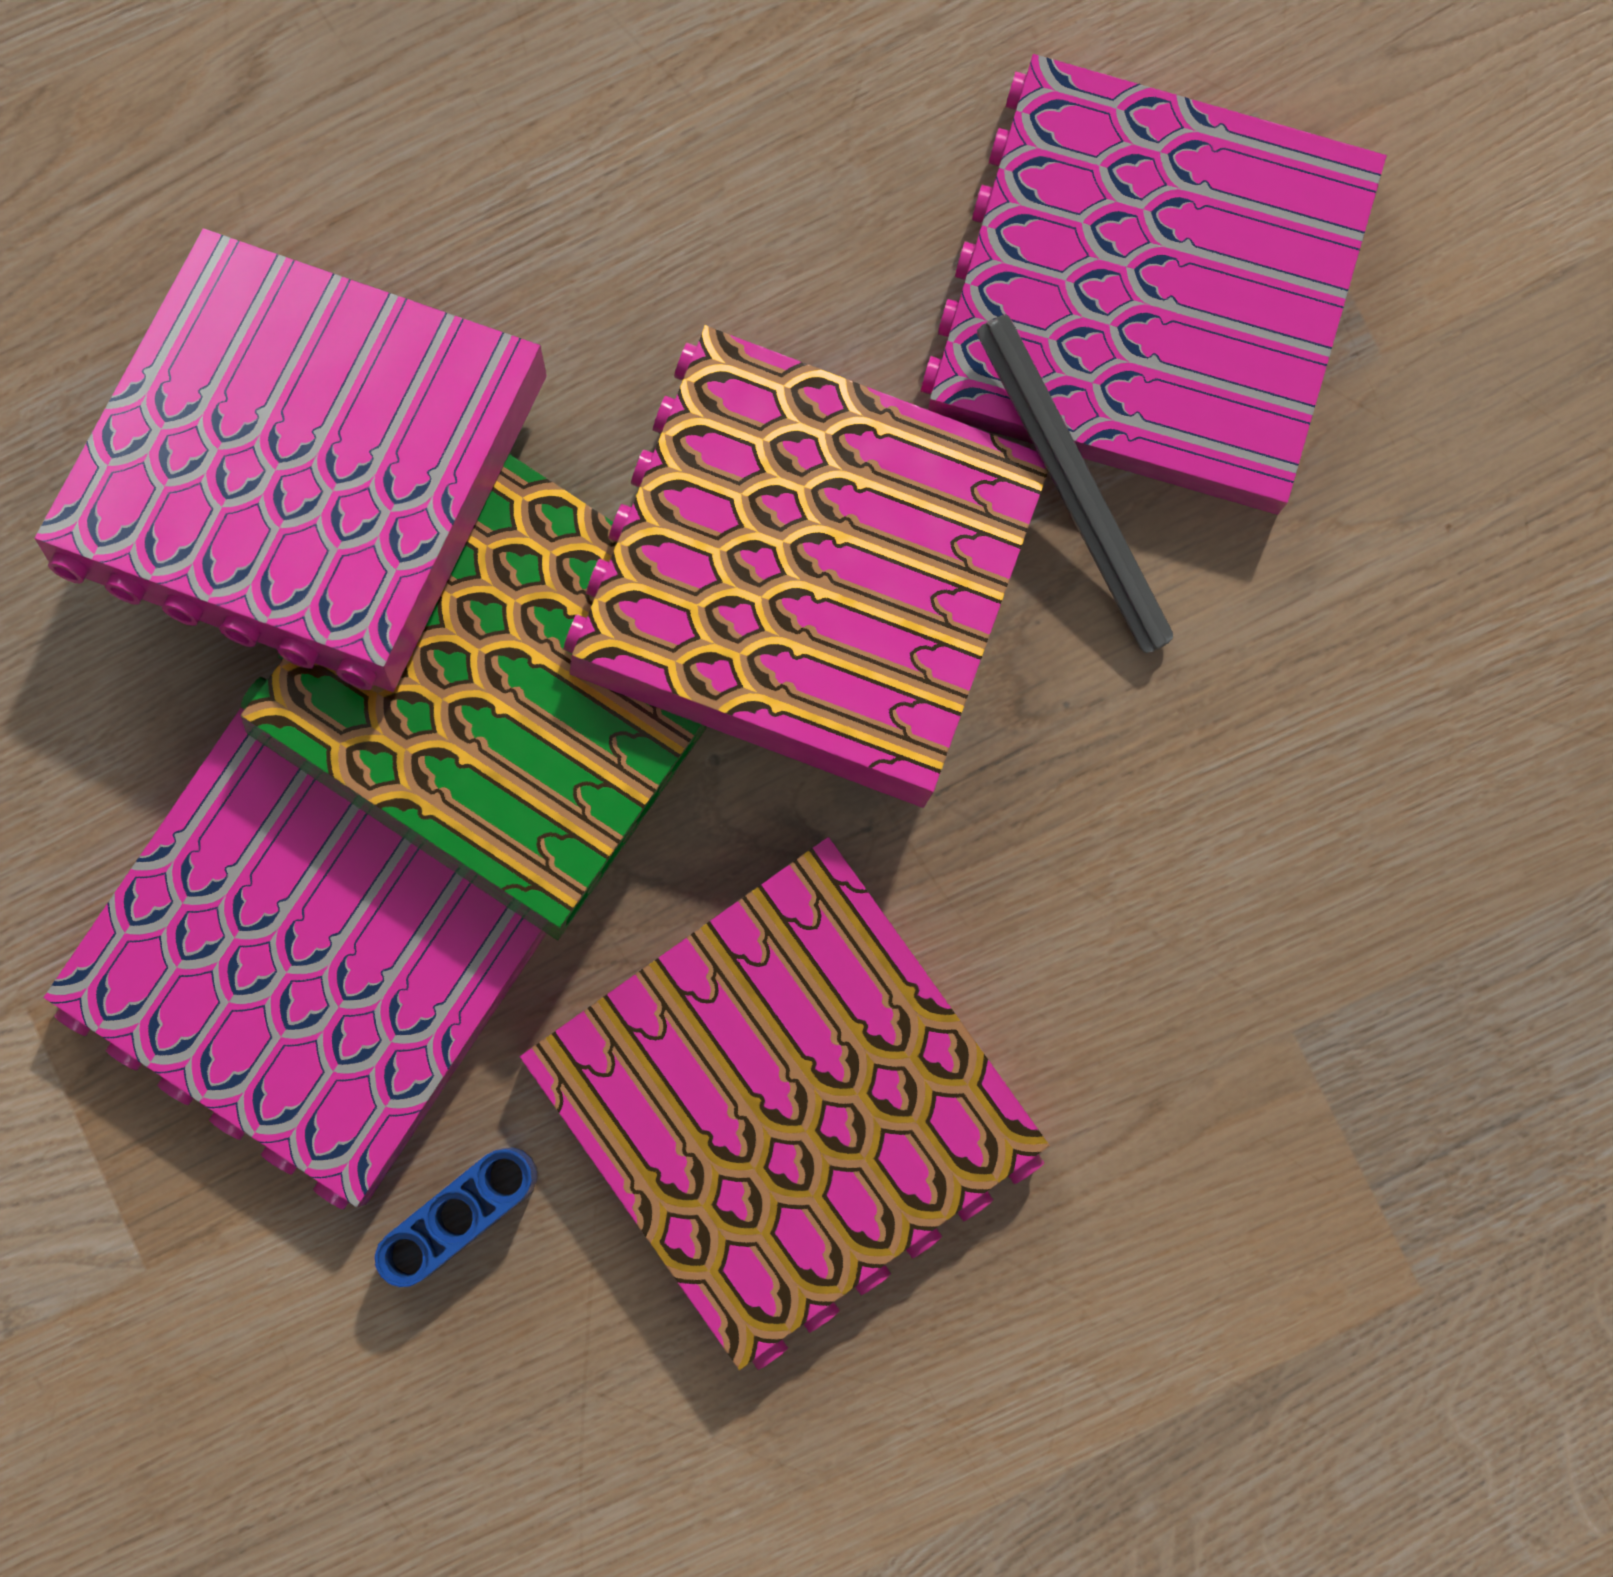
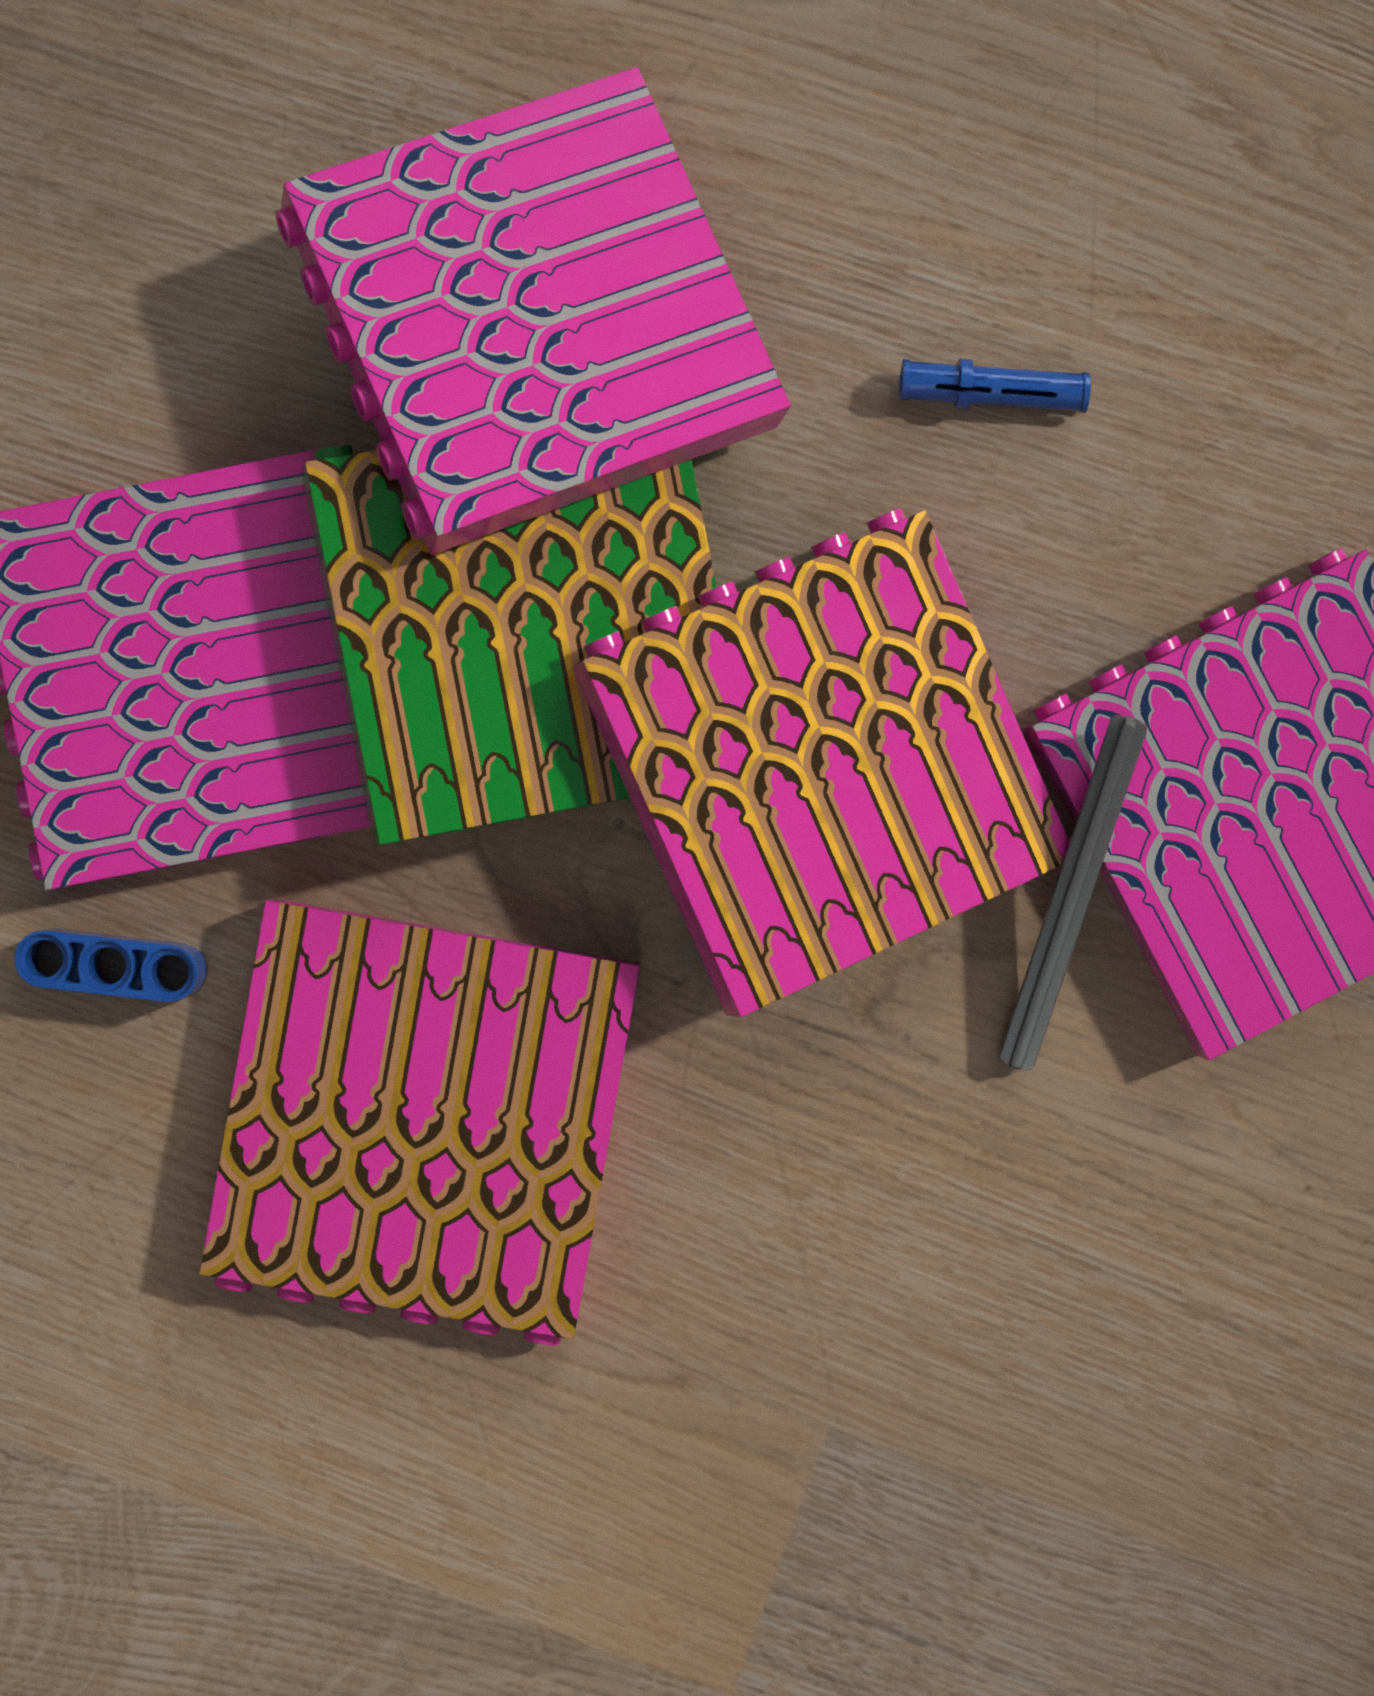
camera: 45 degrees right, 5 degrees up
none -> blue pin [899,359,1091,413]

